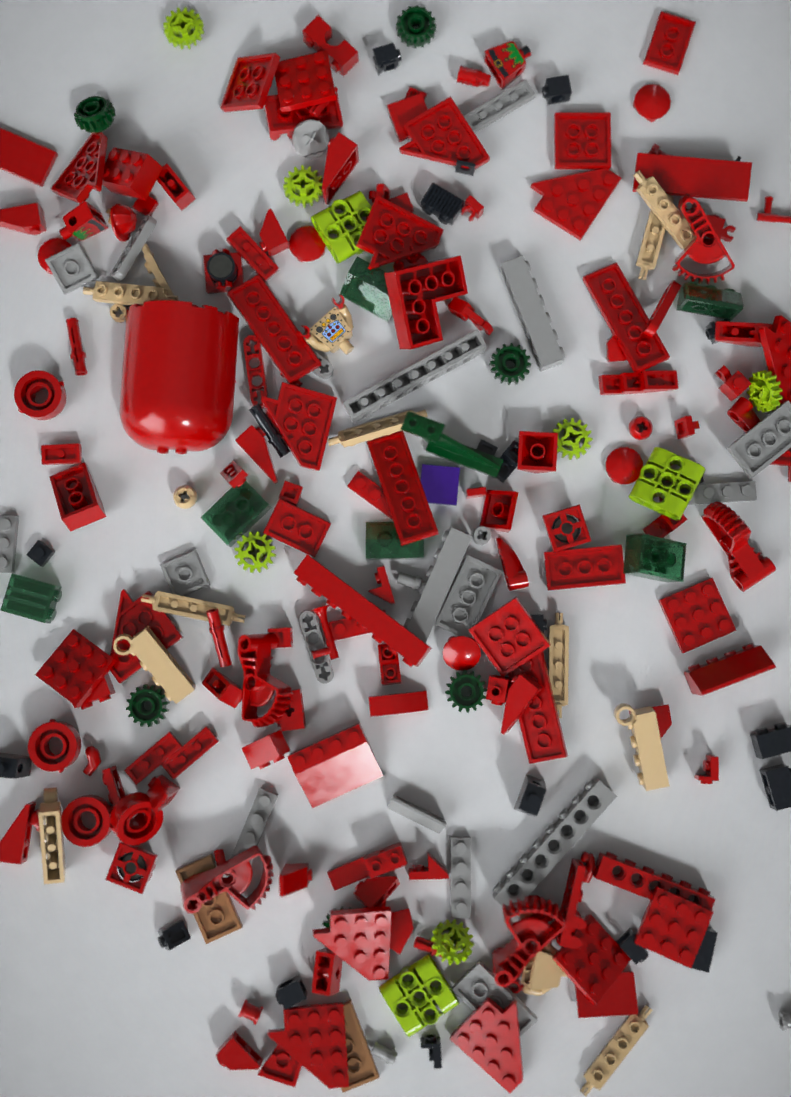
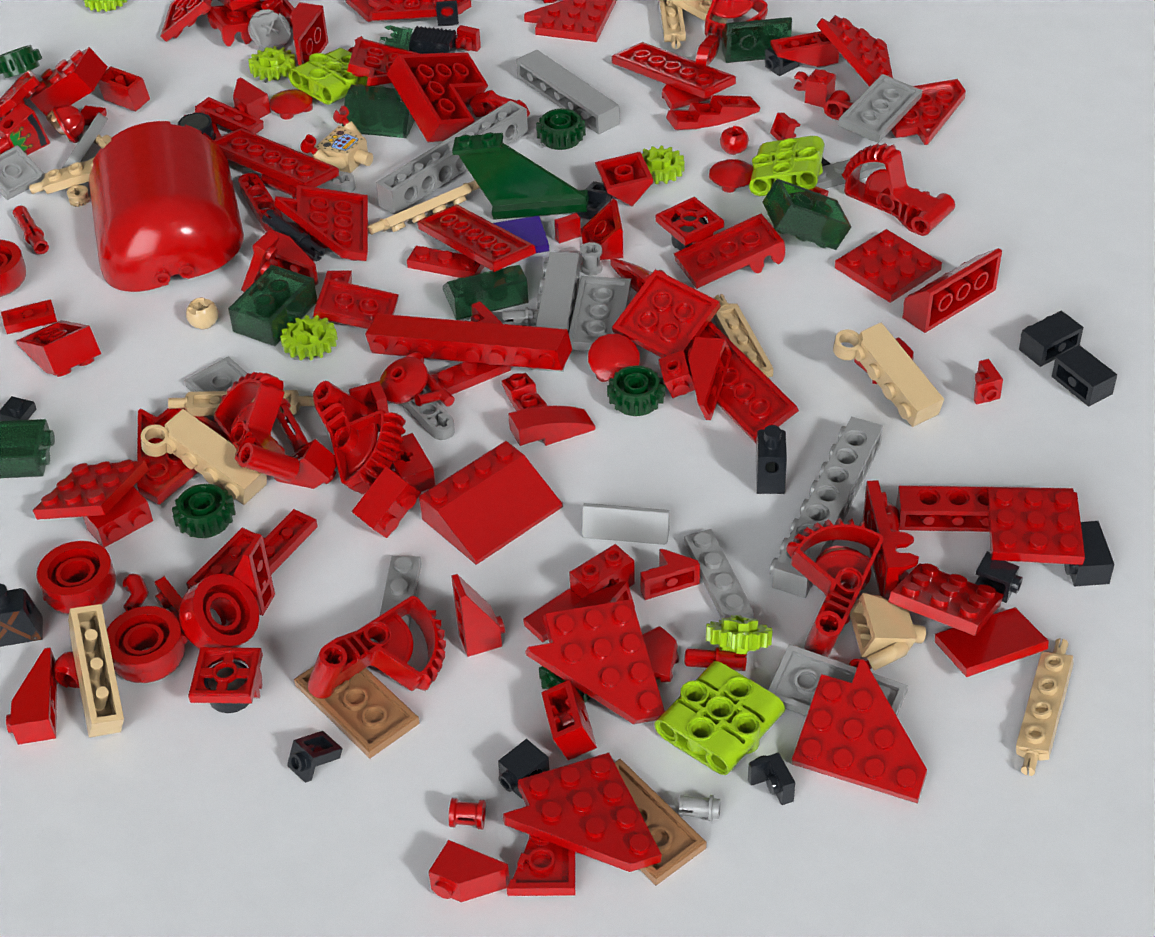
camera: 20 degrees left, 40 degrees down
lime gear [747,370,783,413] -> none
none -> red arm [214,372,300,482]
none -> clear green hinge [379,25,413,50]
none -> red dish [379,357,428,404]

